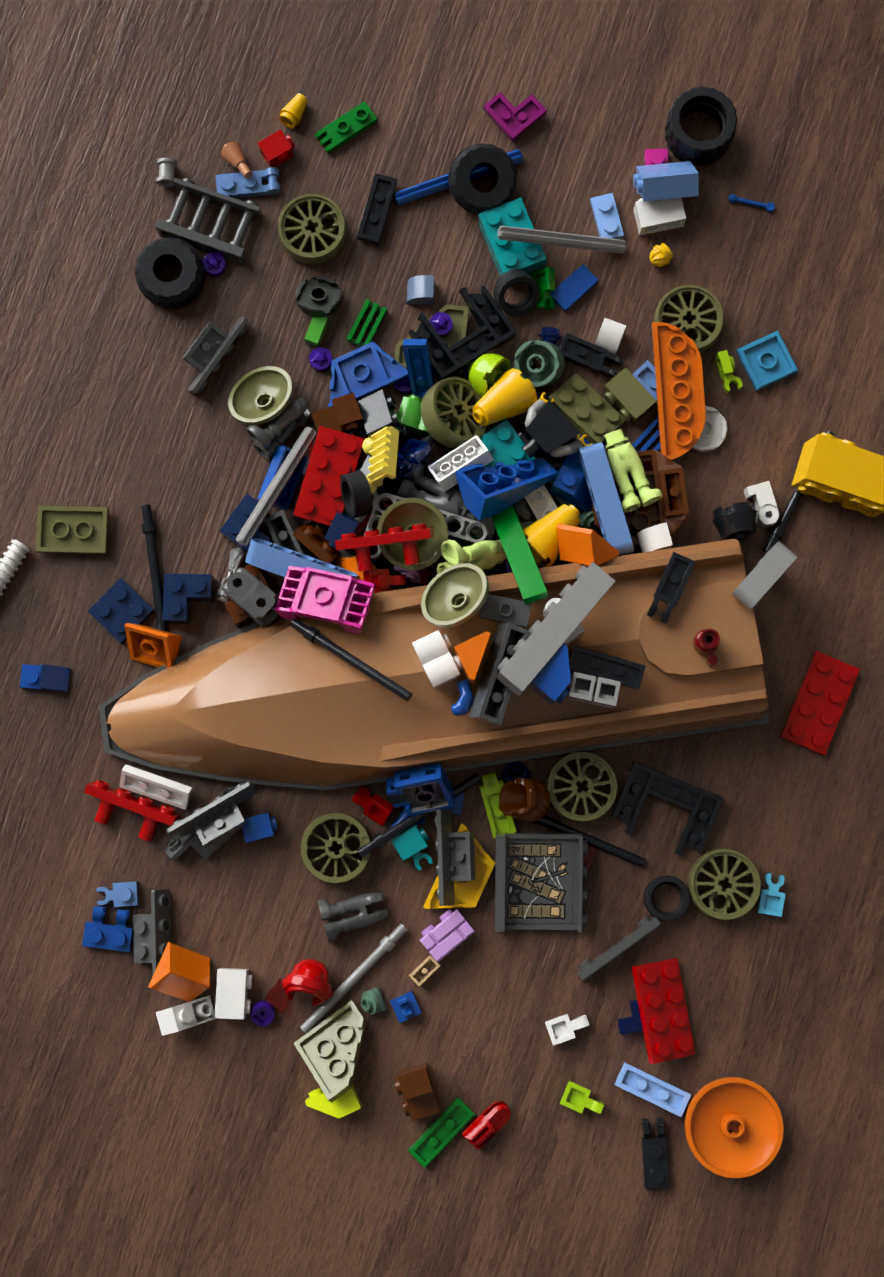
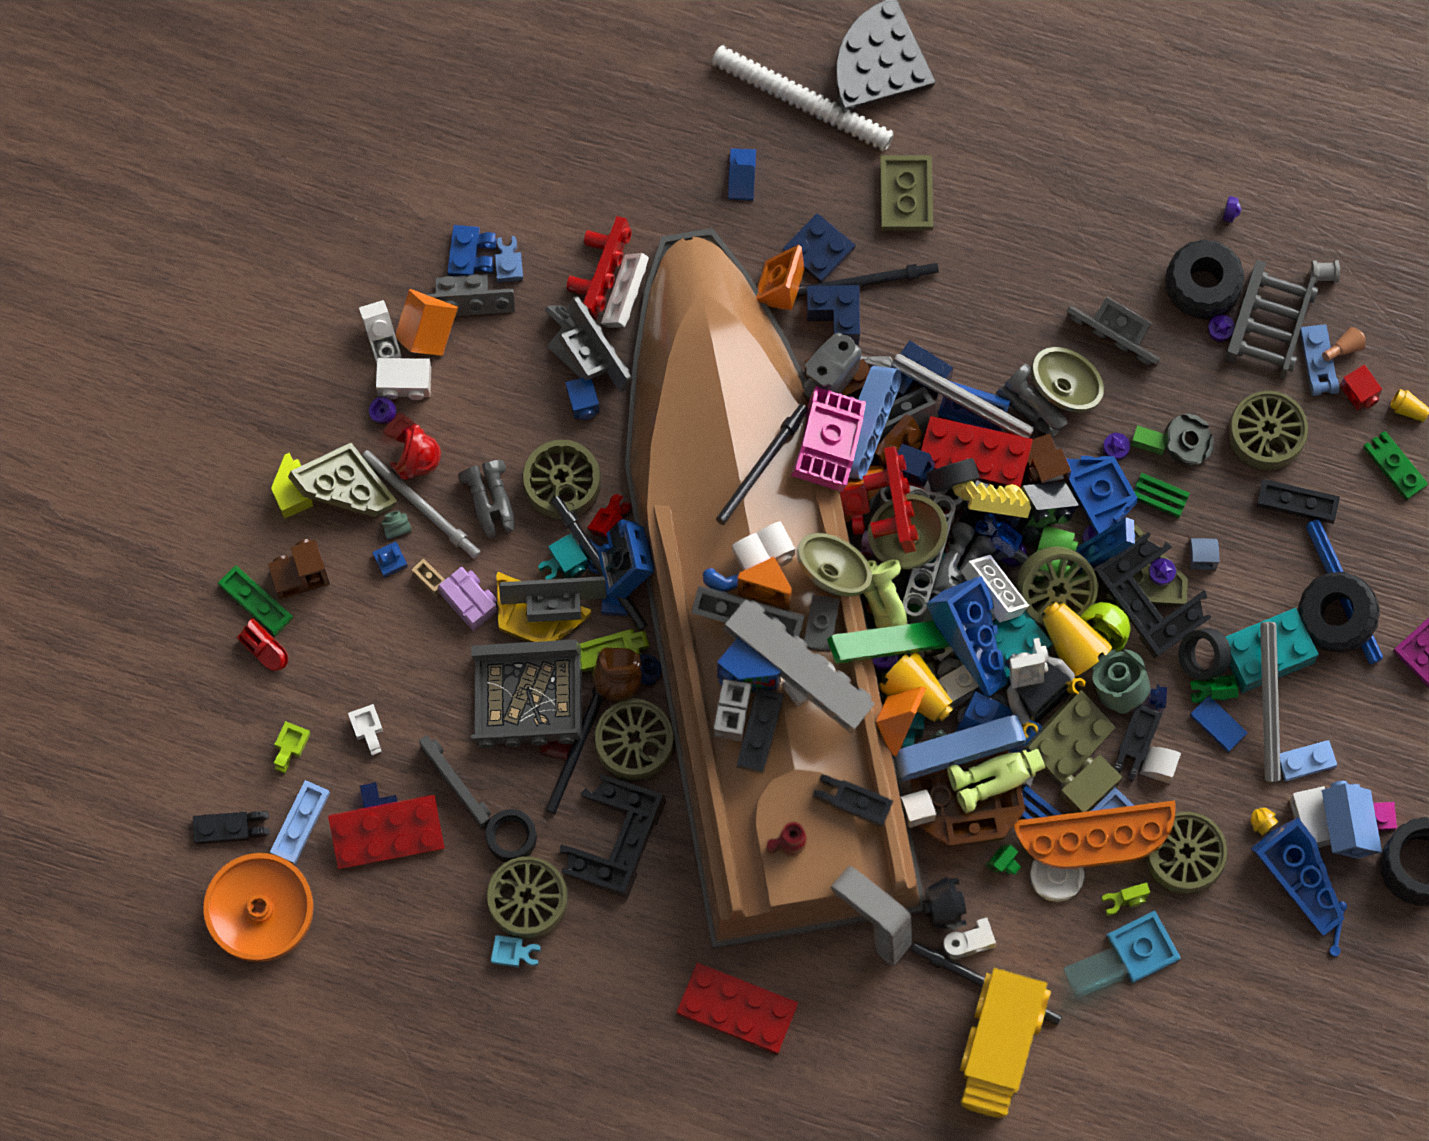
camera: 85 degrees right, 10 degrees down
none -> green tile [985,845,1021,875]
none -> white bracket [1010,638,1049,689]
none -> clear light blue panel [1064,948,1129,998]
none -> dark purple tile [1223,196,1241,223]
none -> blue wedge [1250,817,1344,936]

